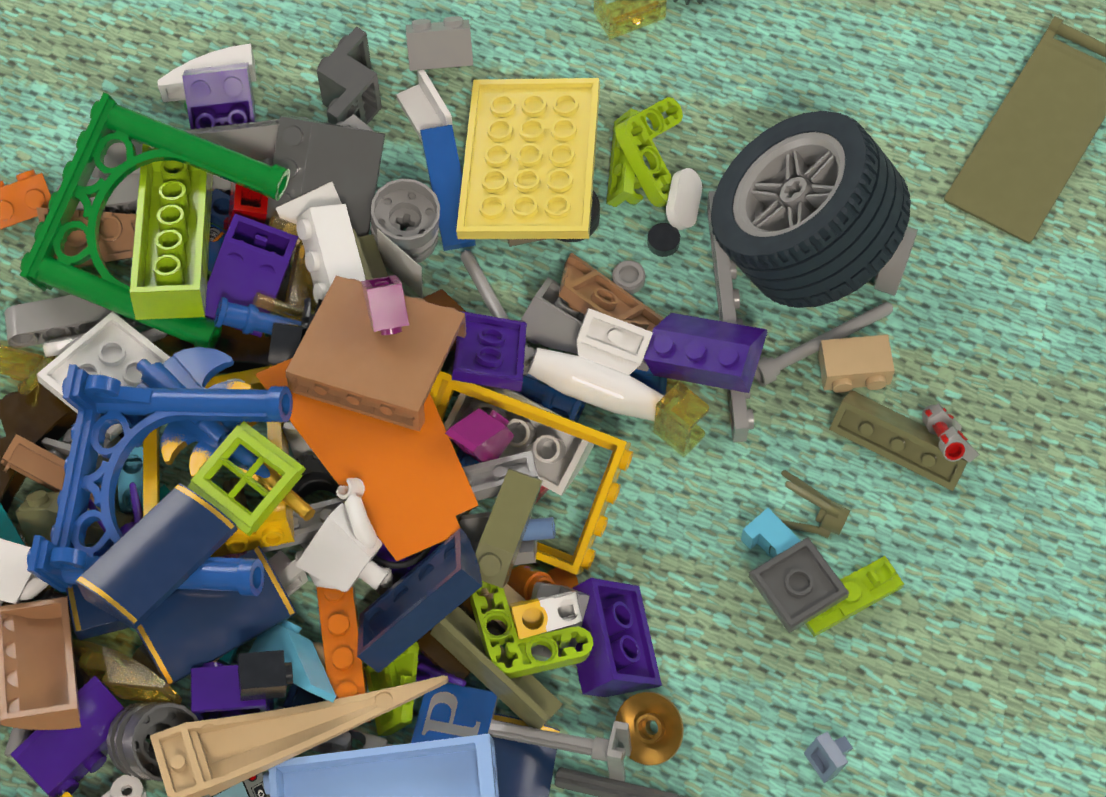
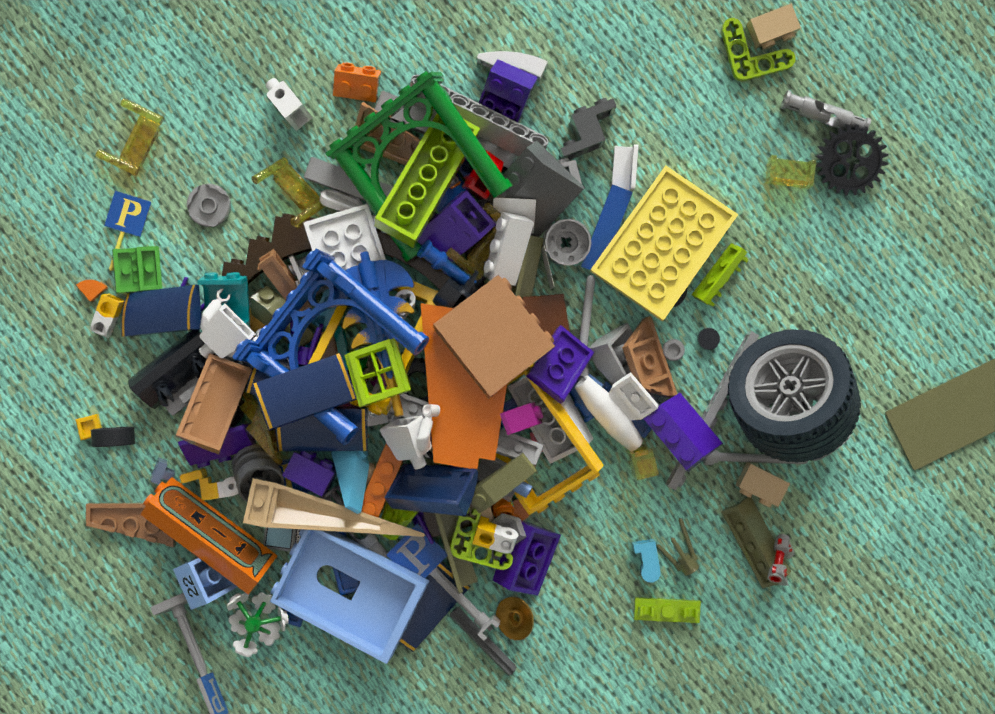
camera: 30 degrees right, 25 degrees up
black brick [238,650,293,701] -> none
slope [361,275,409,335] -> none
light grey slope [406,16,473,71] -> none
lime beam [615,97,683,208] -> none
white tile [666,168,702,230] -> none
dark grey tile [748,537,849,633] -> none
sand blue tile [804,732,853,783] -> none

